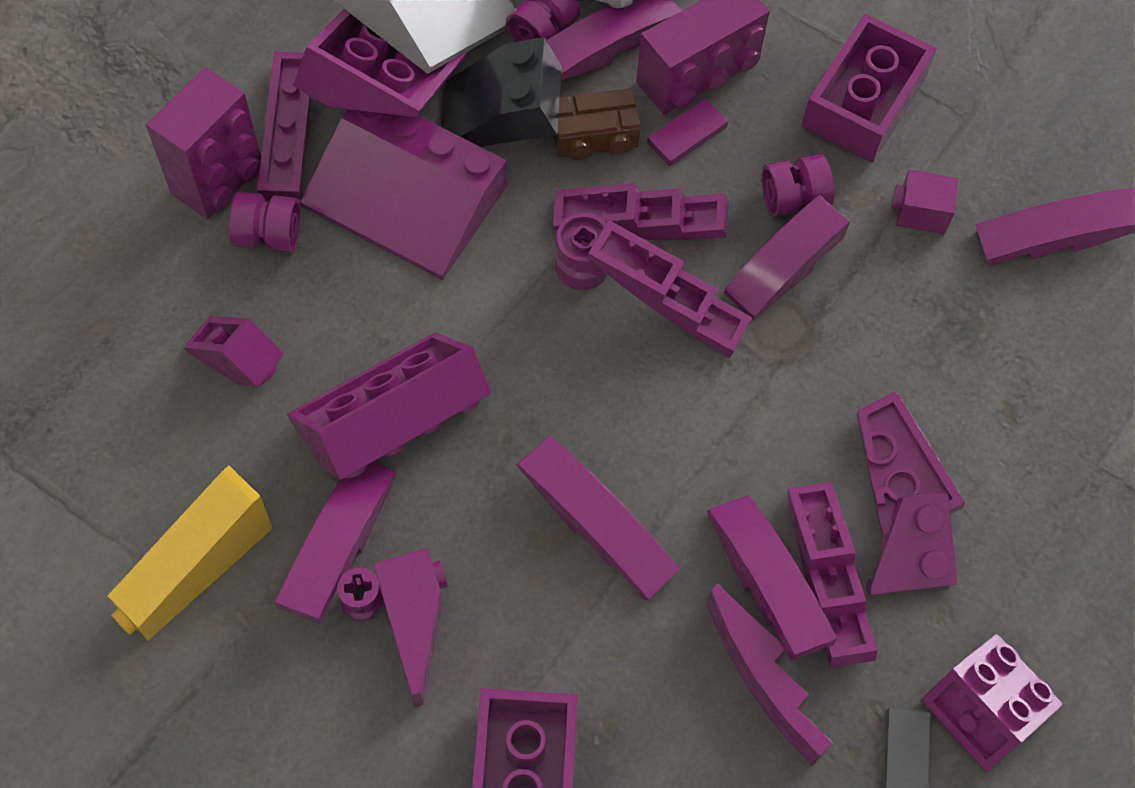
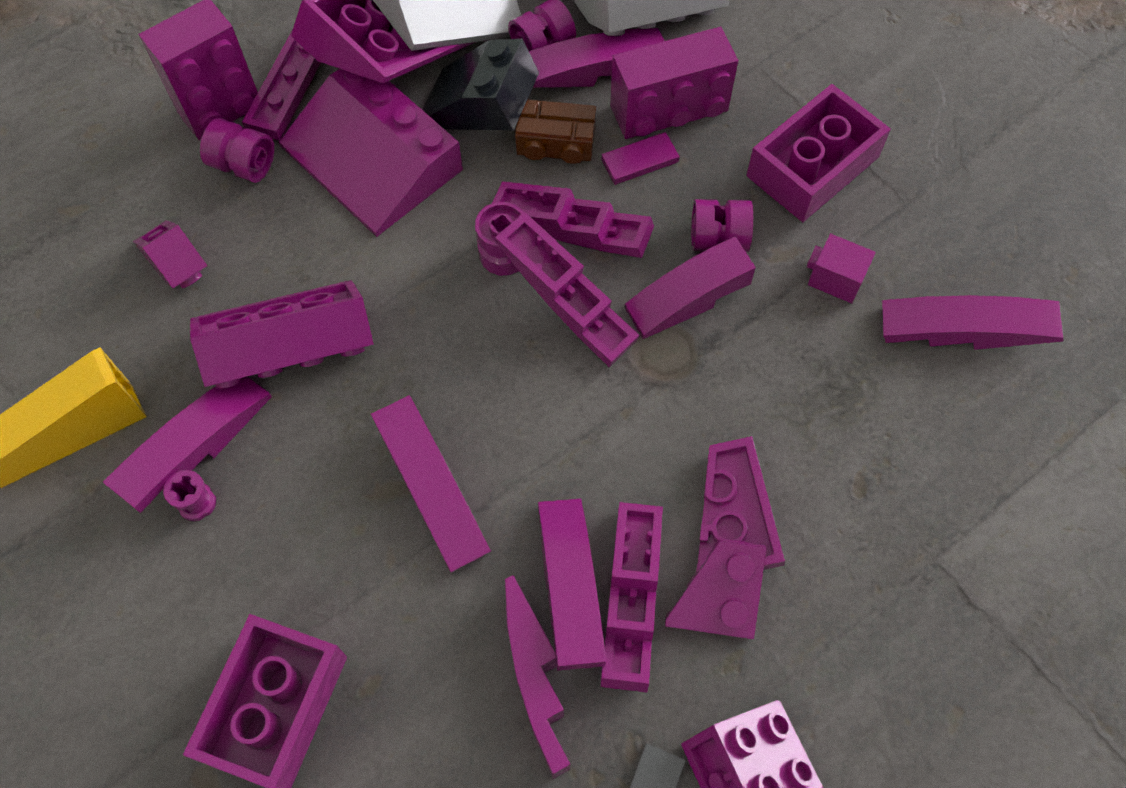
camera: 20 degrees right, 0 degrees up
magenta slope [373,548,448,707] -> none

